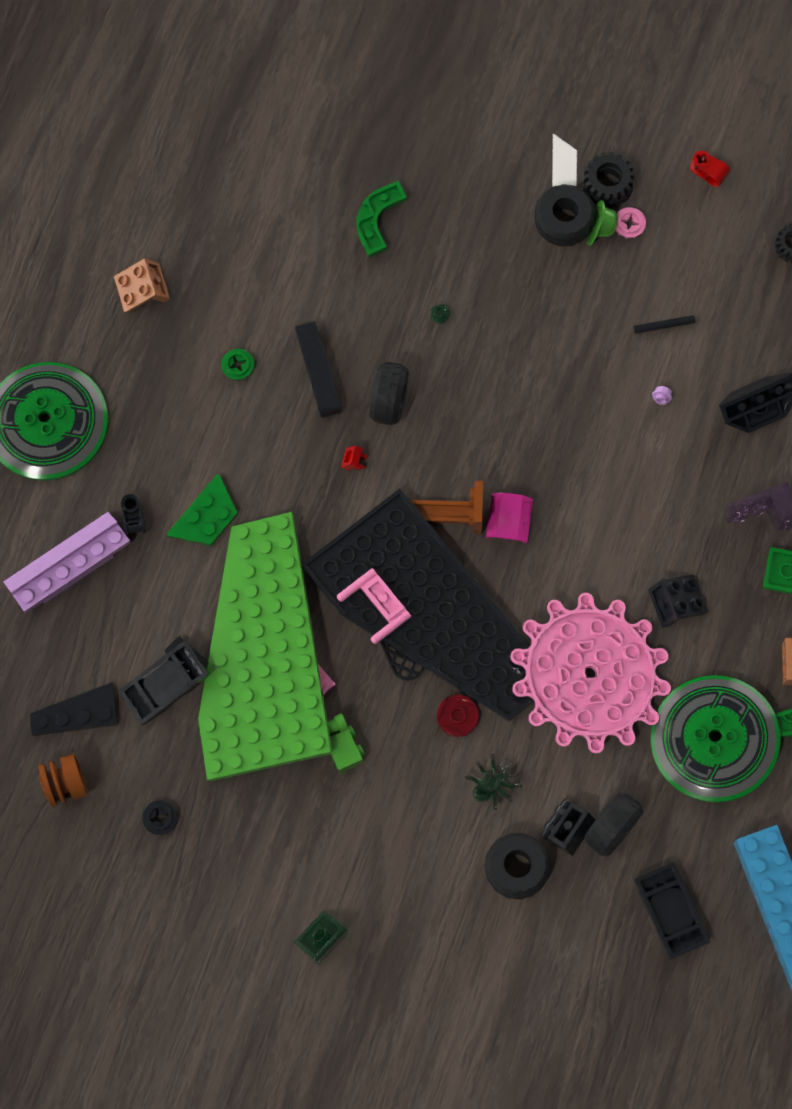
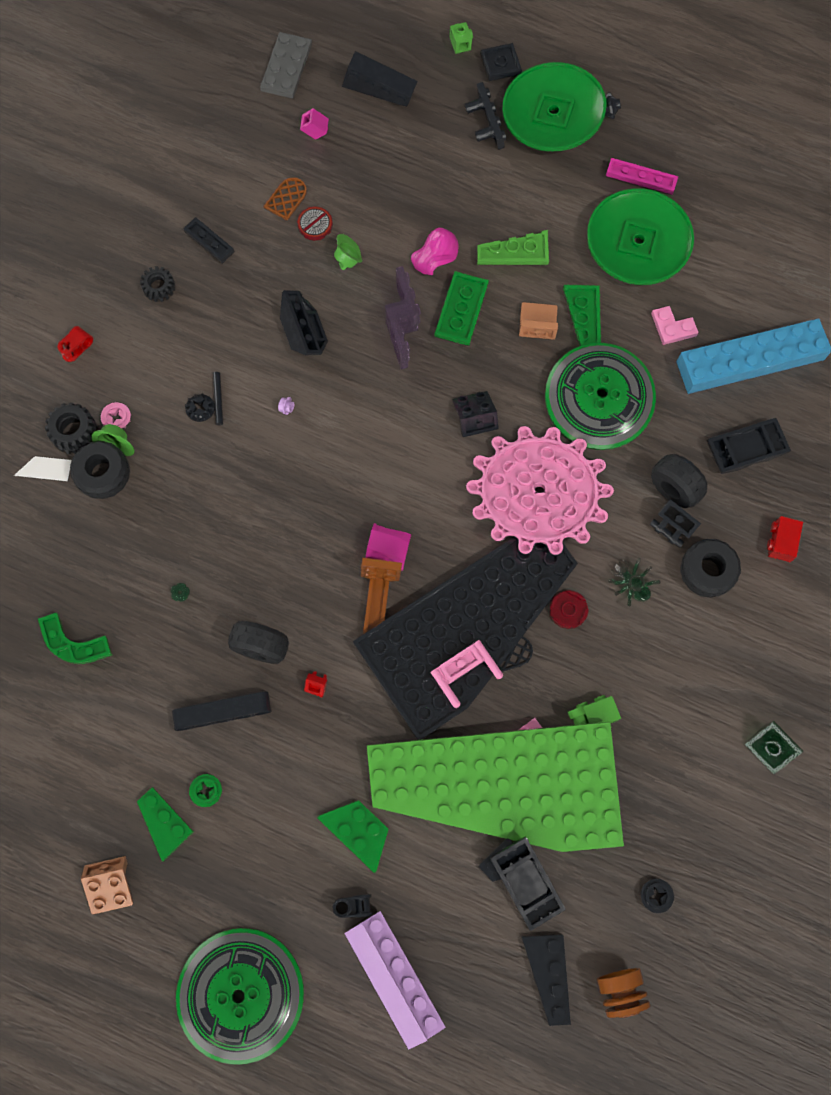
camera: 90 degrees left, 0 degrees up
none -> green wing [137,787,194,862]
none -> black gear [185,393,215,422]
none -> red brick [767,516,803,562]

